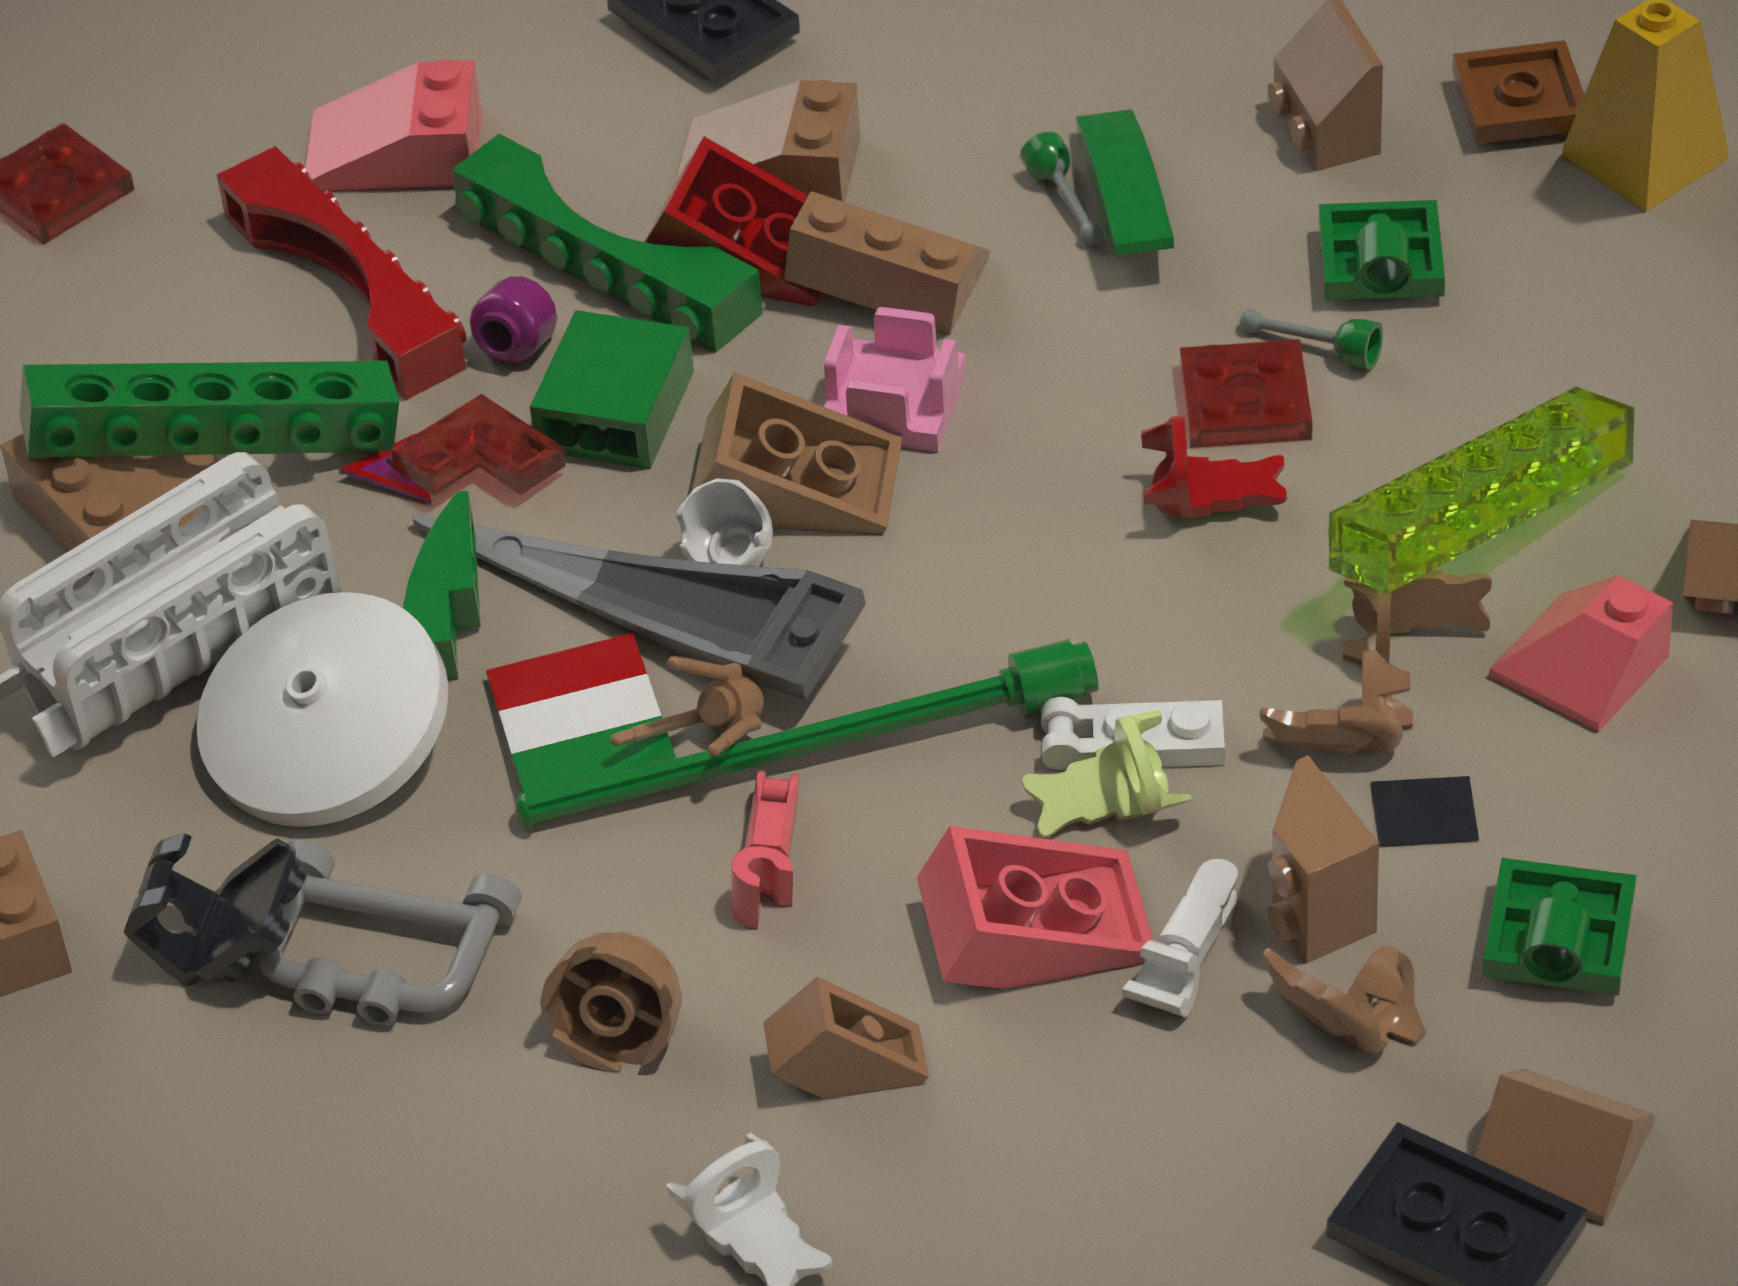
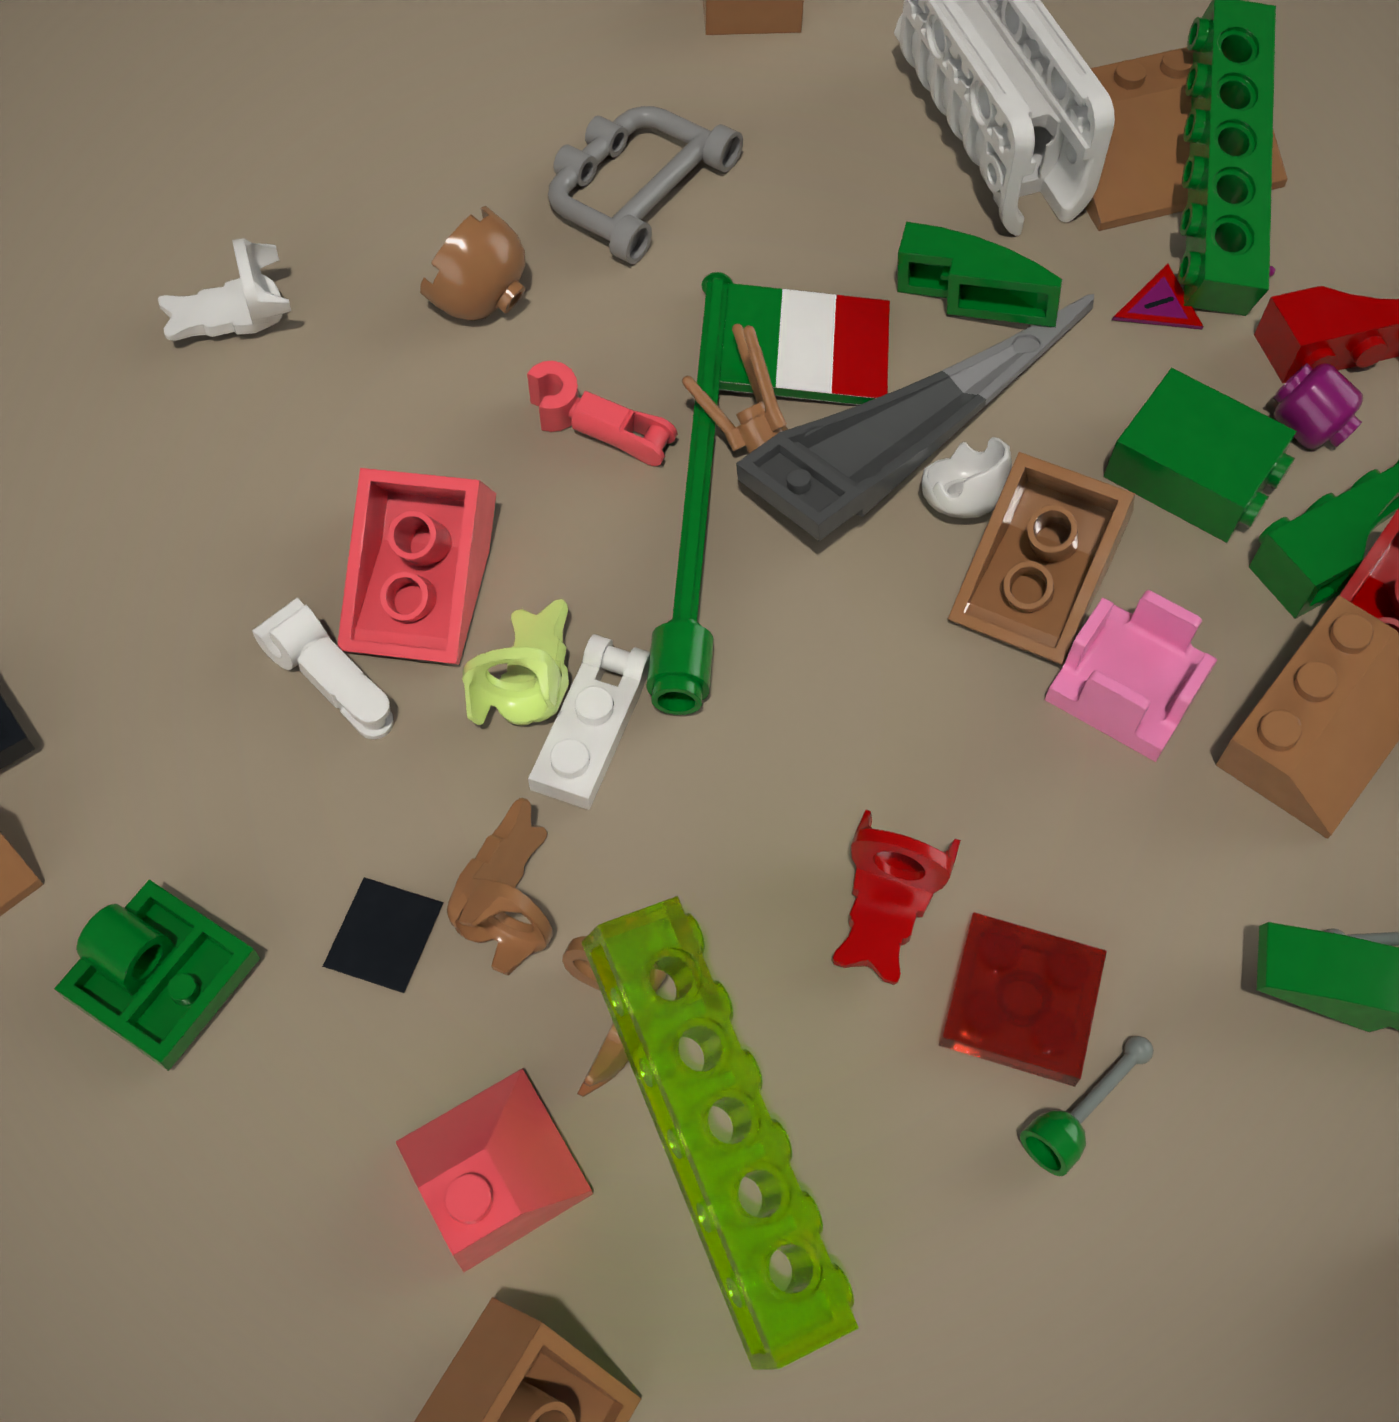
camera: 105 degrees right, 15 degrees up
black piece [124,833,307,986] -> none
white dish [197,592,448,827] -> none
clear red plate [391,394,565,496] -> none
medium nougat slope [763,977,929,1099] -> none
medium nougat hair [1262,945,1426,1053] -> none
medium nougat slope [1268,755,1379,963] -> none
green plate [1318,200,1445,301] -> none

